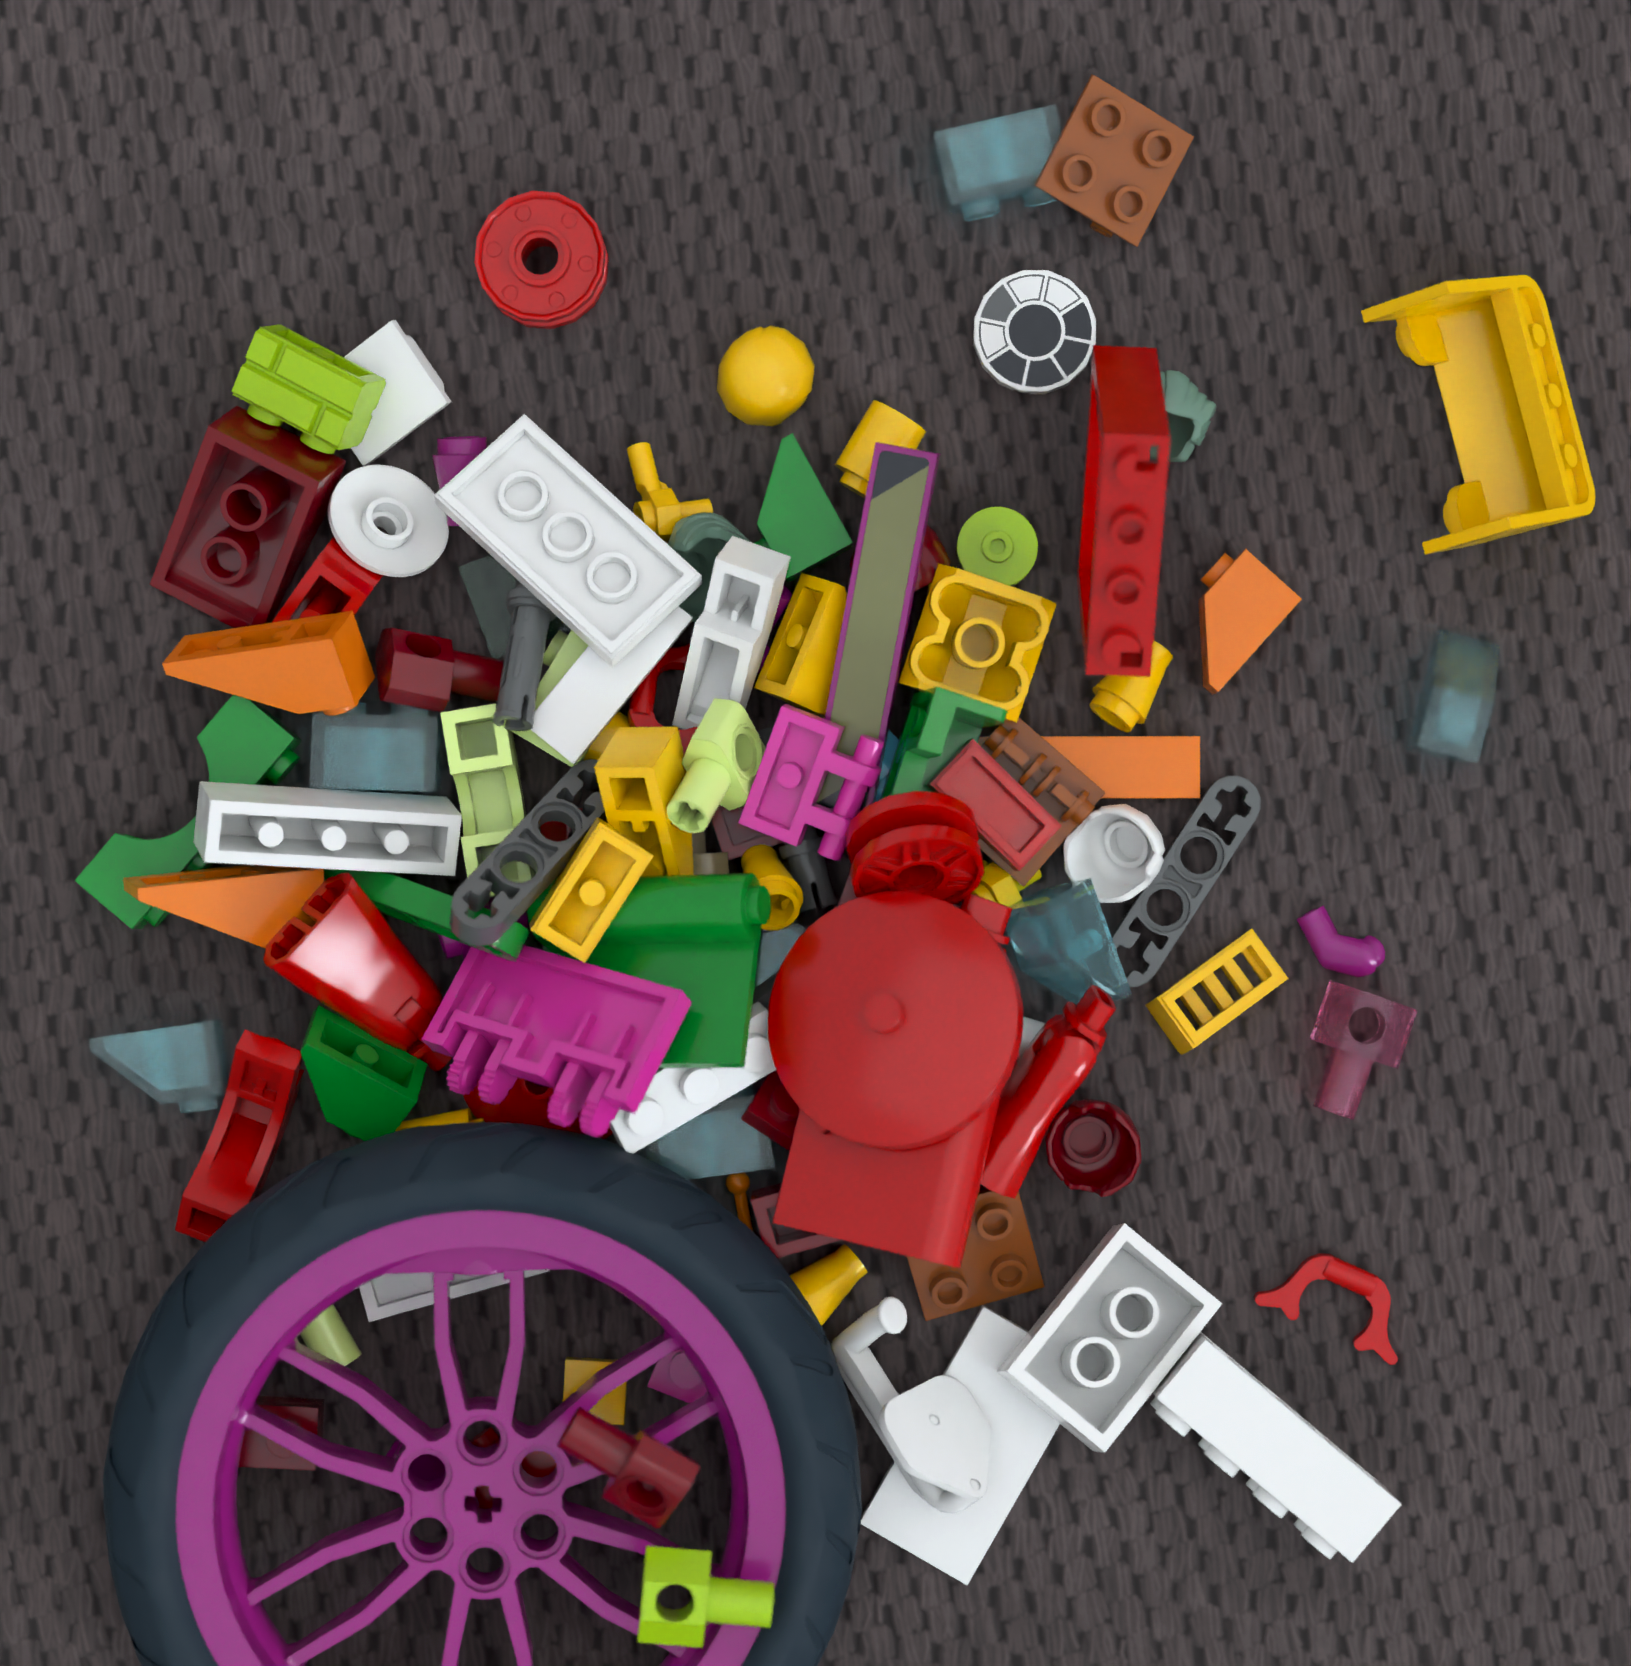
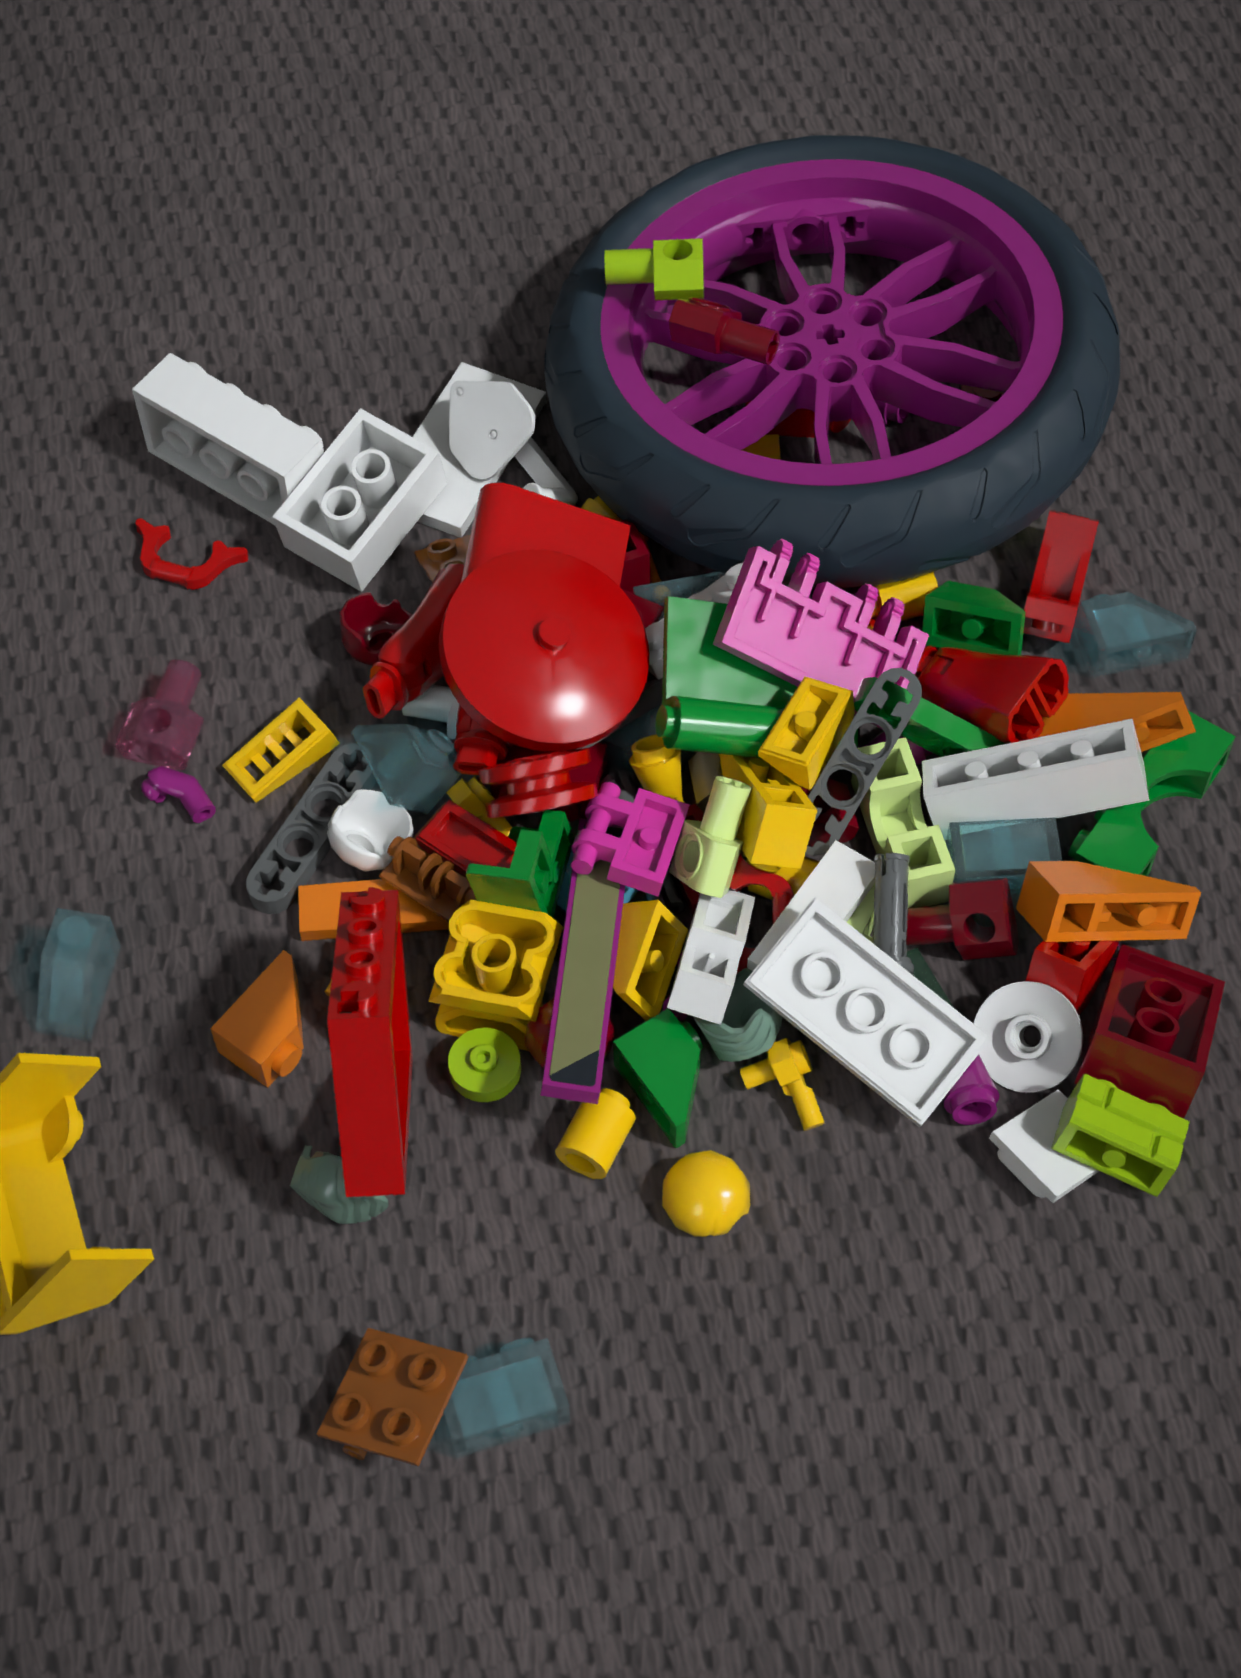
camera: 175 degrees right, 30 degrees down
red wheel [474,191,609,329] -> none
tile [973,270,1096,394] -> none

